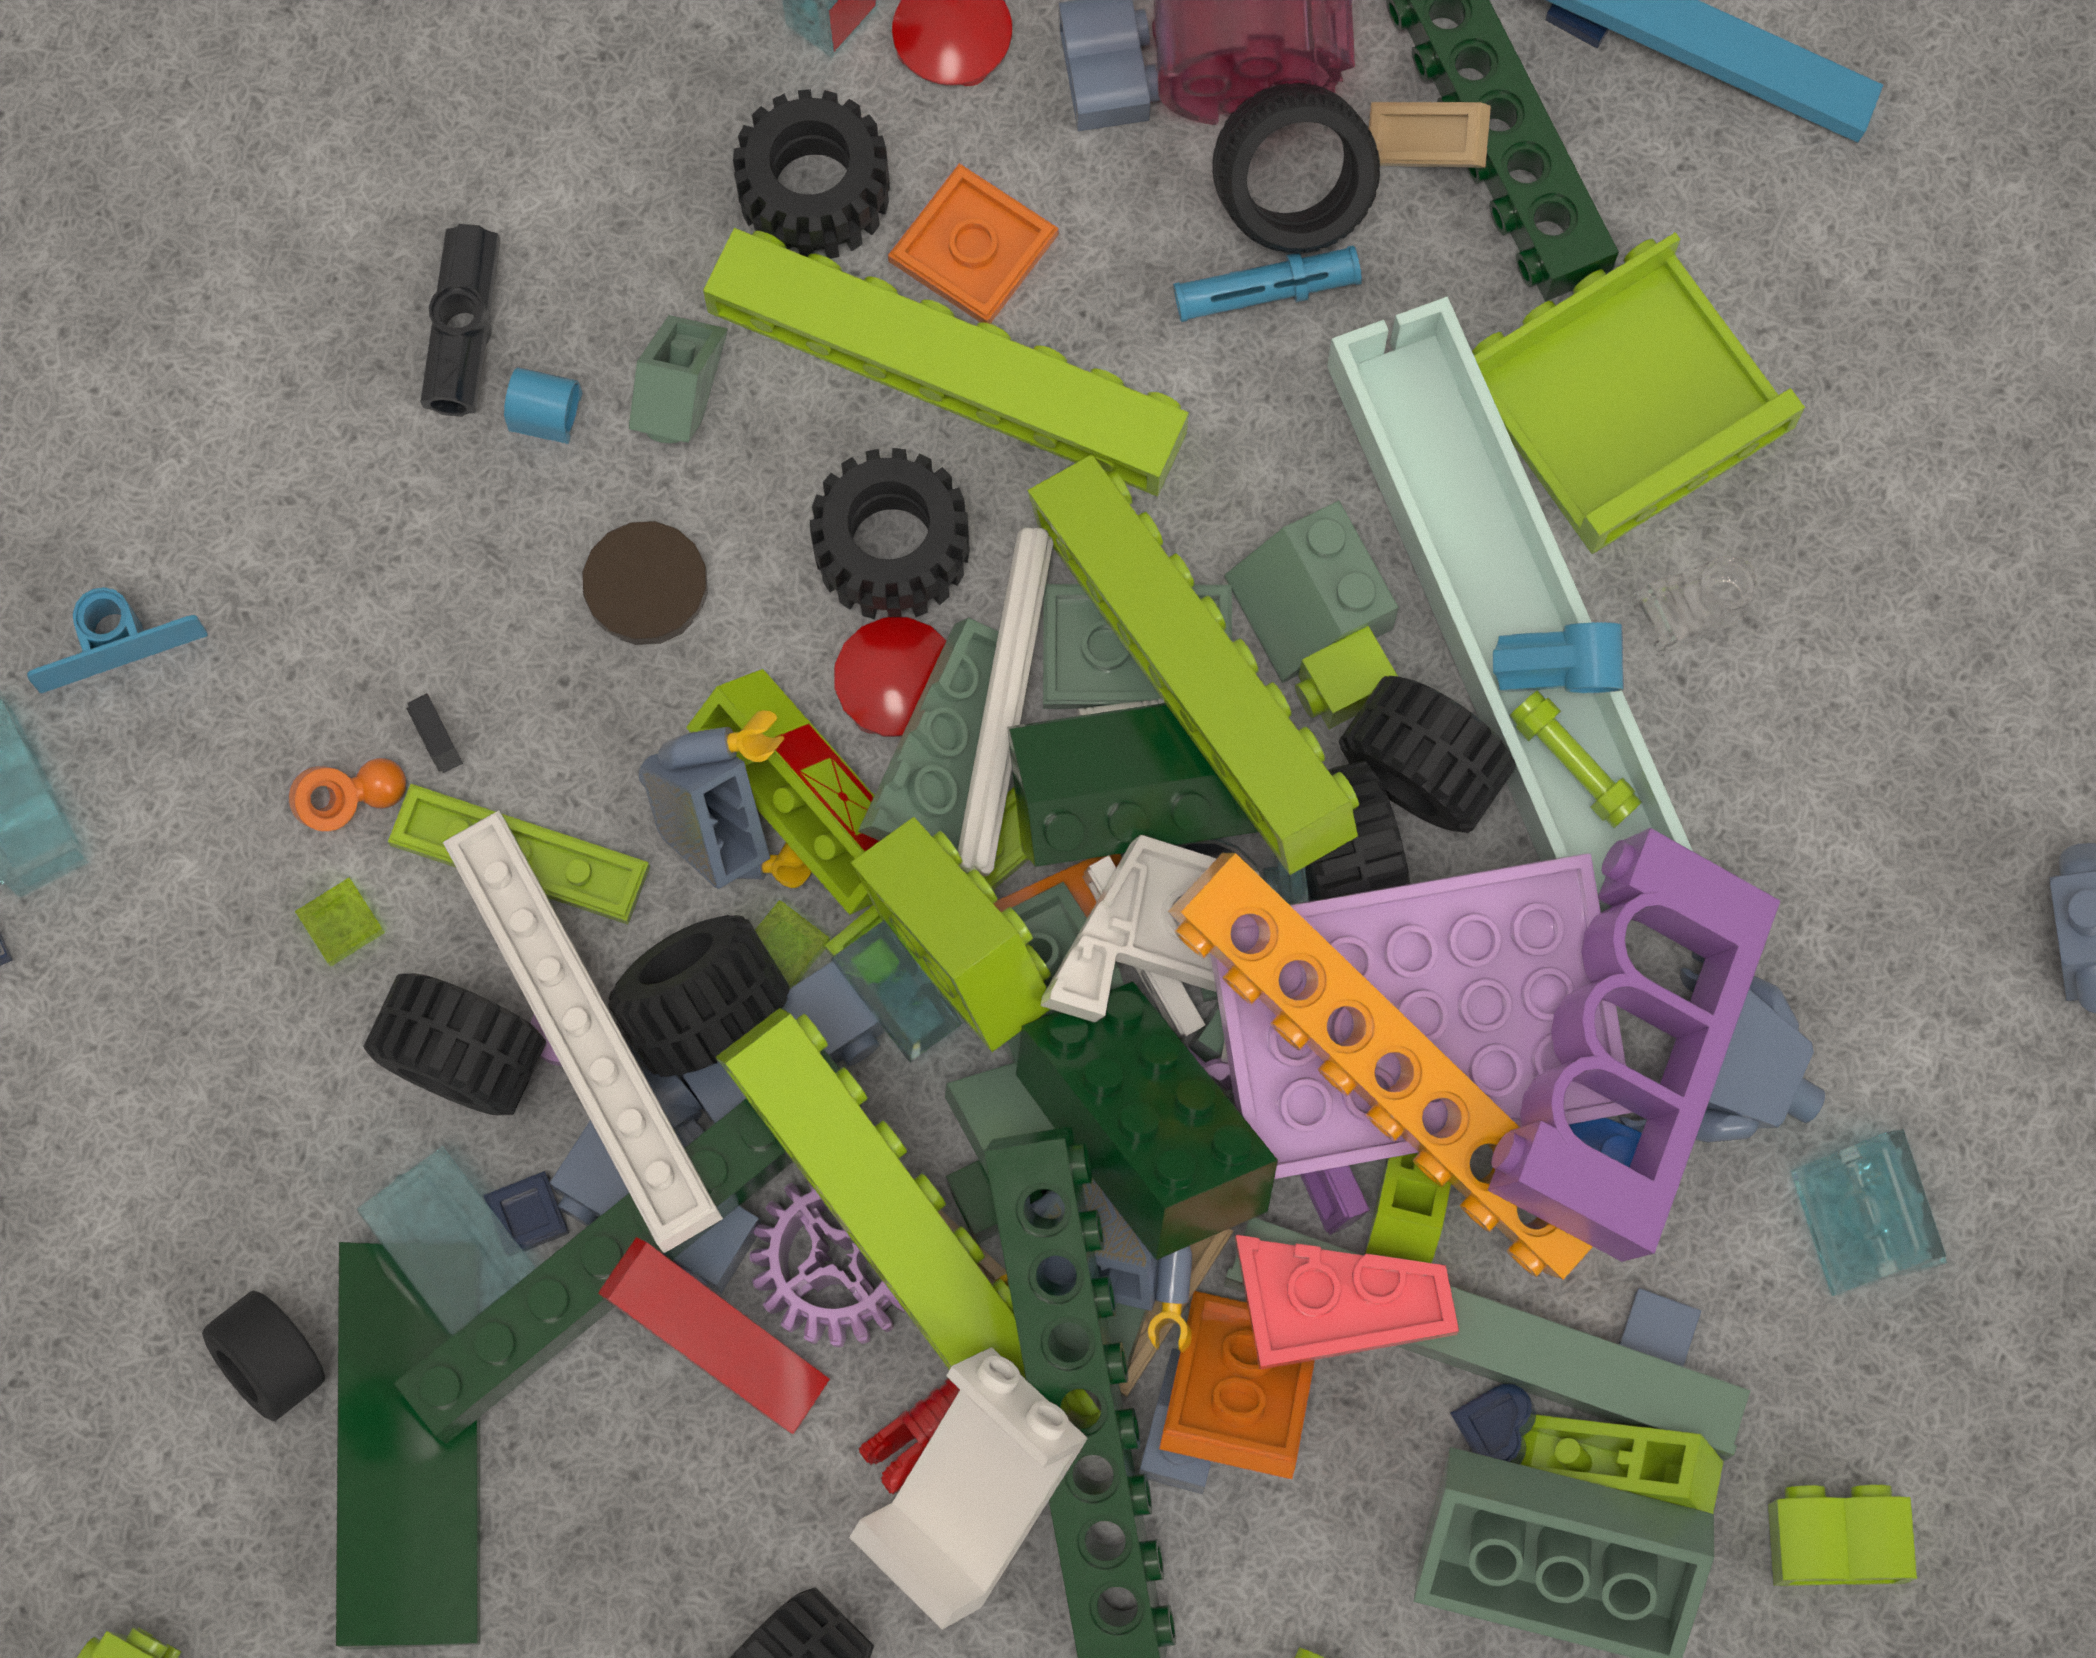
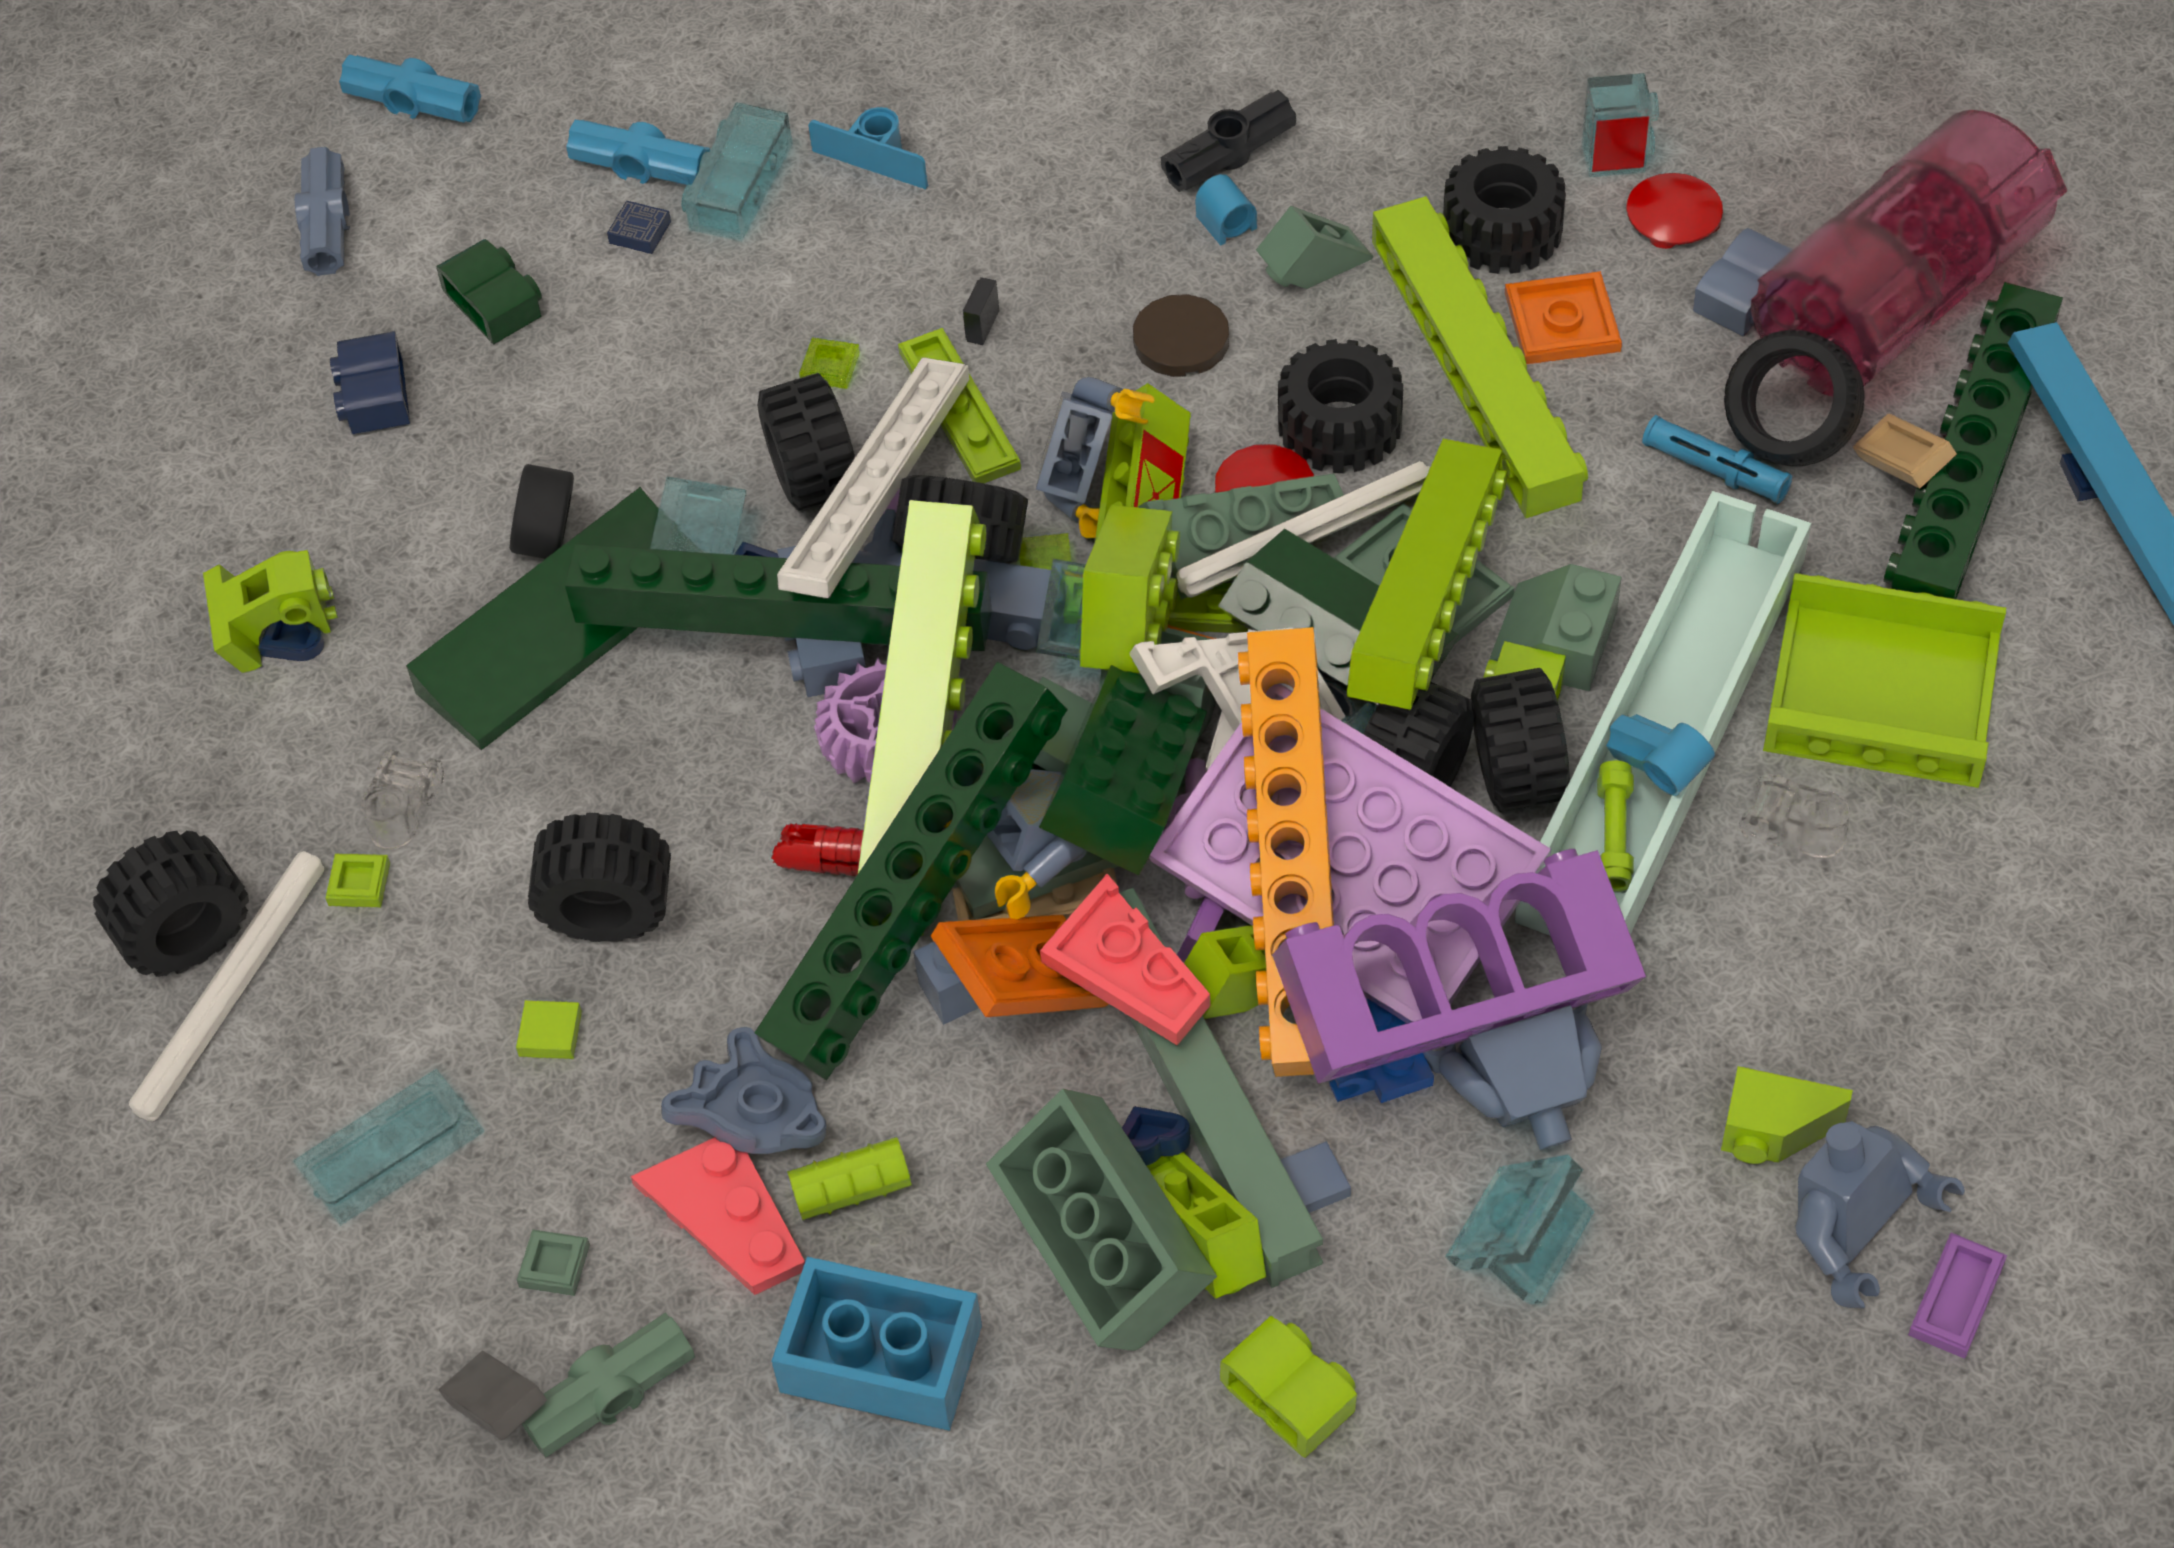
camera: 50 degrees right, 20 degrees down
orange plate [289,758,407,831] -> none
red tile [598,1237,830,1434] -> none
white panel [849,1347,1088,1630] -> none
none -> lime slope [1721,1066,1853,1164]

